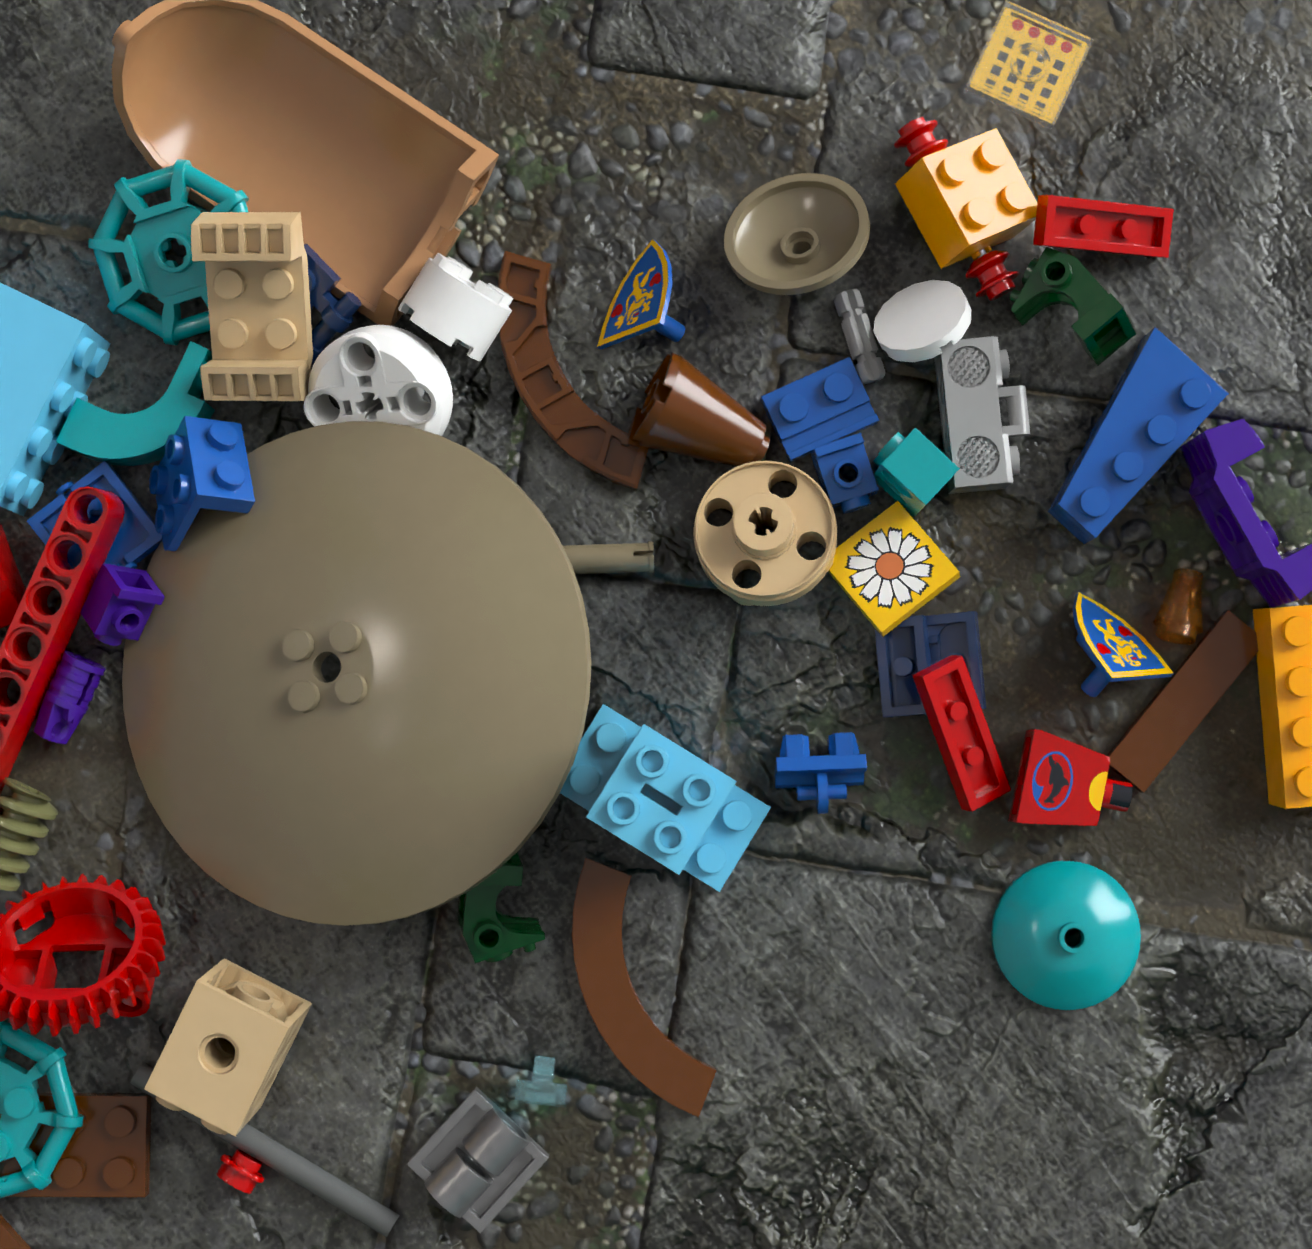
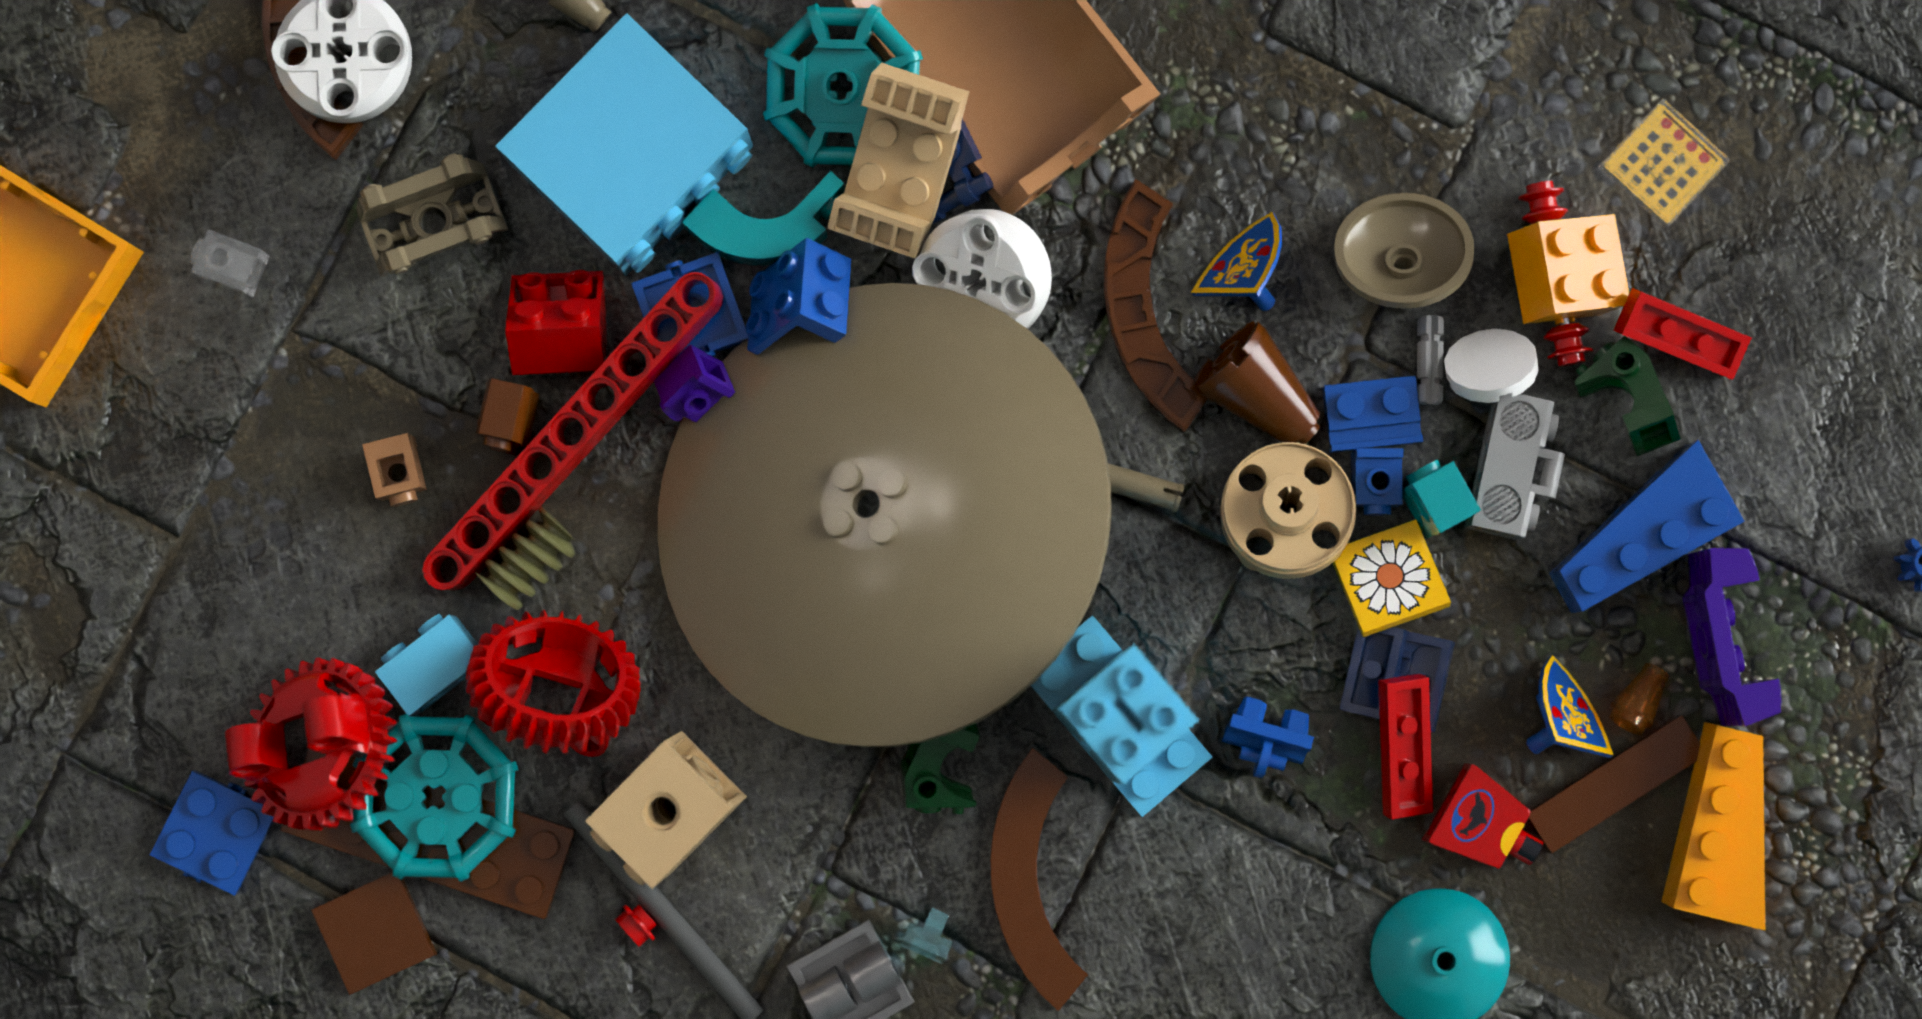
camera: 15 degrees right, 0 degrees up
dark purple hinge [34,651,106,744] -> none
white brick [398,253,514,361] -> none

